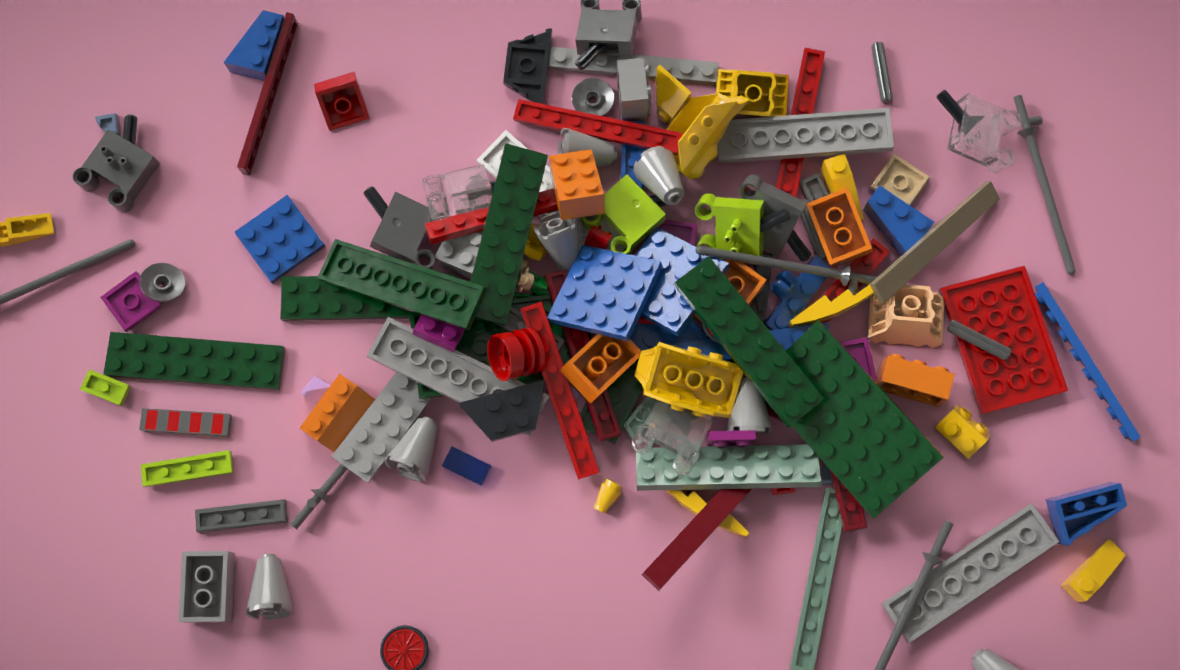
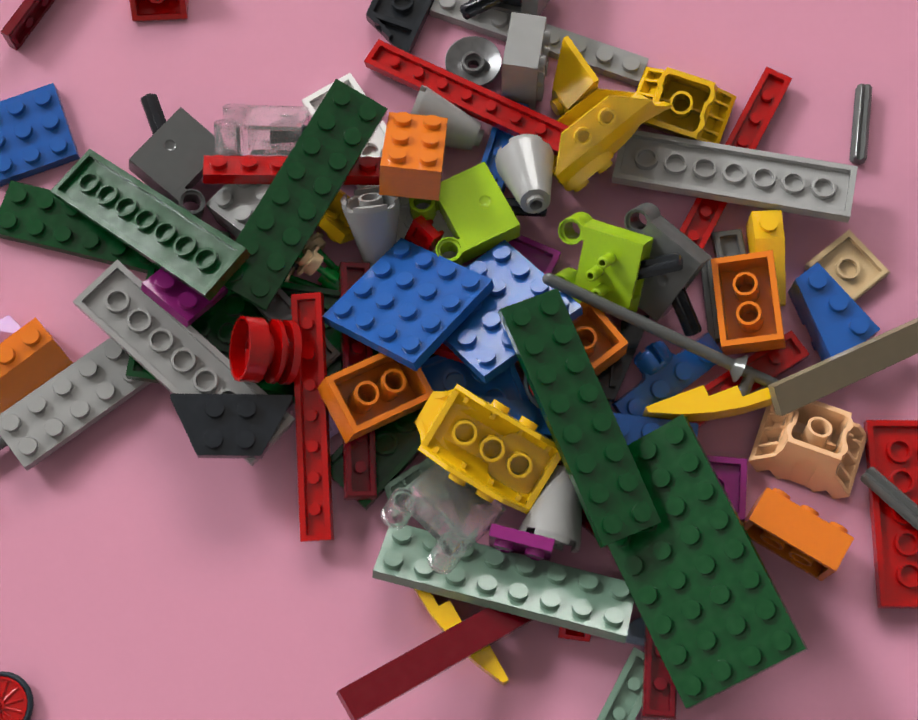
camera: 15 degrees right, 5 degrees down
light grey cone [384,417,438,482] -> none
clear blue tile [441,446,492,486] -> none
yellow cone [594,478,623,514] -> none
yellow bracket [935,405,990,459] -> none

